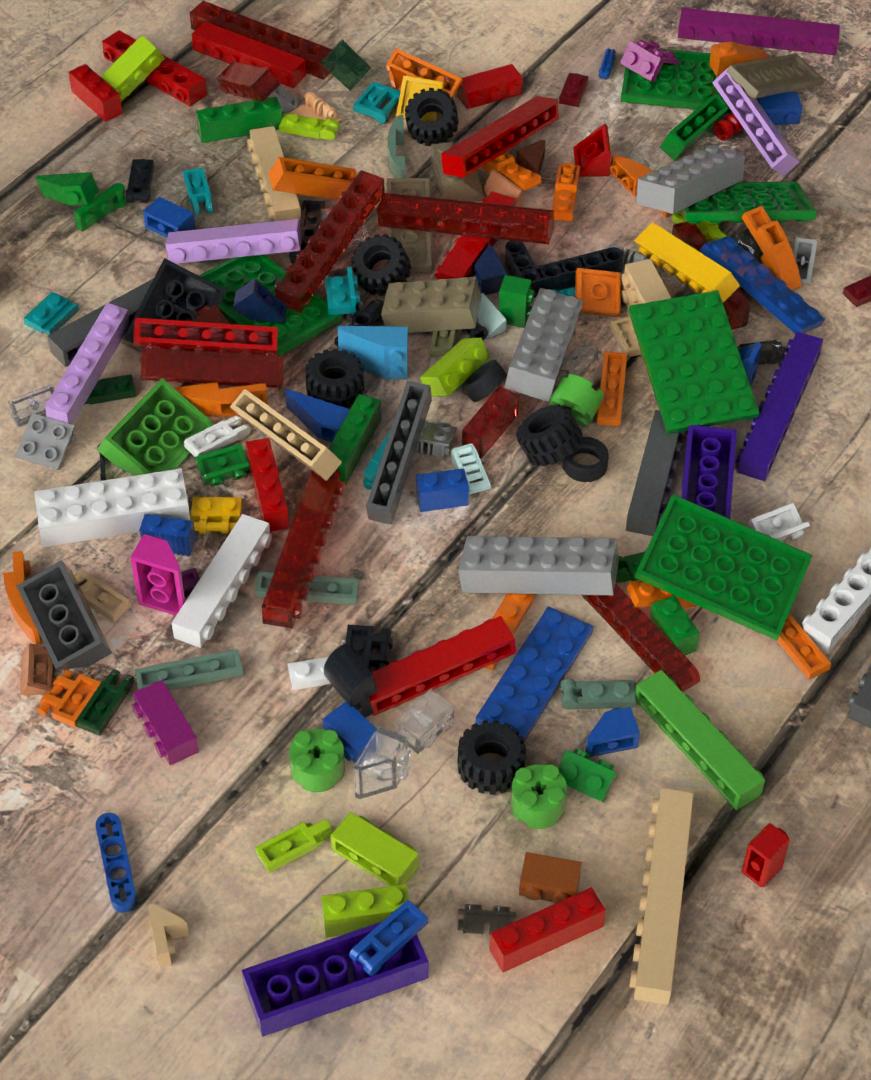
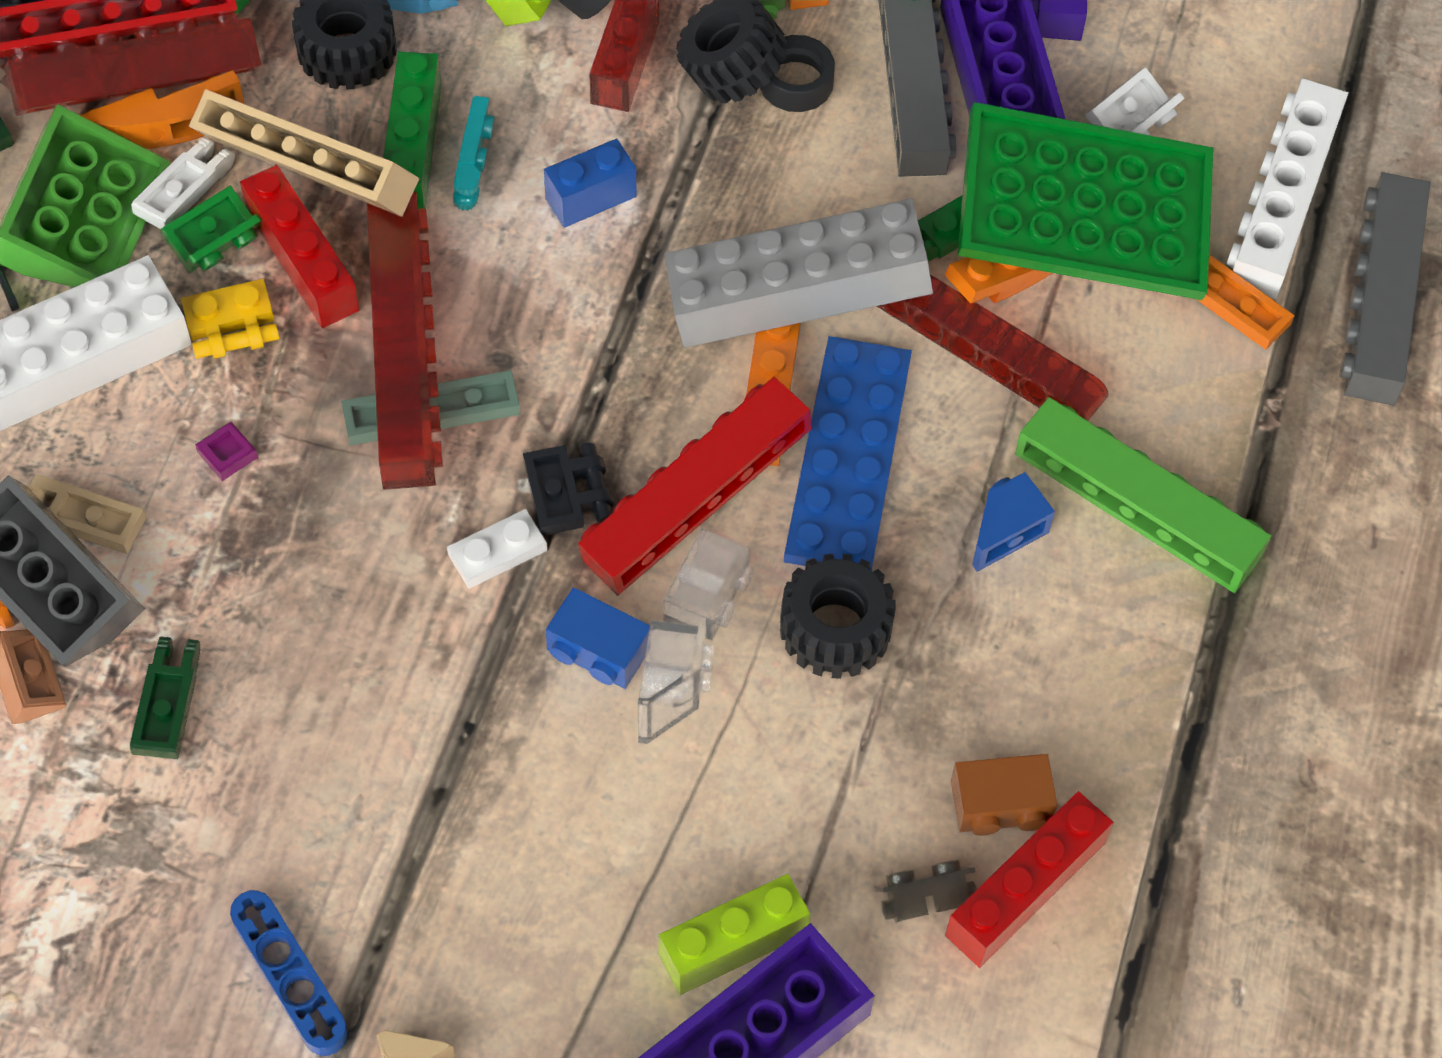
camera: 20 degrees left, 10 degrees up
orange plate [37,670,101,728] -> none
dark pink slope [130,534,185,616] -> none
magenta brick [132,680,199,765] -> none
sand green plate [135,649,244,690] -> none
blue brick [139,514,196,557] -> none
white brick [172,514,272,648] -> none
lime hinge [255,818,332,873] -> none
blue slope [285,389,350,442] -> none
bright green brick [289,729,345,792] -> none
black brick [324,643,378,718] -> none
lime brick [331,812,419,886] -> none
blue plate [349,900,429,976] -> none
dark grey brick [366,381,432,525] -> none
light grey hinge [415,420,457,457] -> none
light aqua slope [451,443,491,495] -> none
bright green brick [511,764,567,829] -> none
green bracket [558,748,619,803] -> none
sand green plate [560,679,636,710] -> none
tan brick [629,788,694,1005] -> none
green brick [649,595,700,660] -> none
red brick [741,823,790,887] -> none

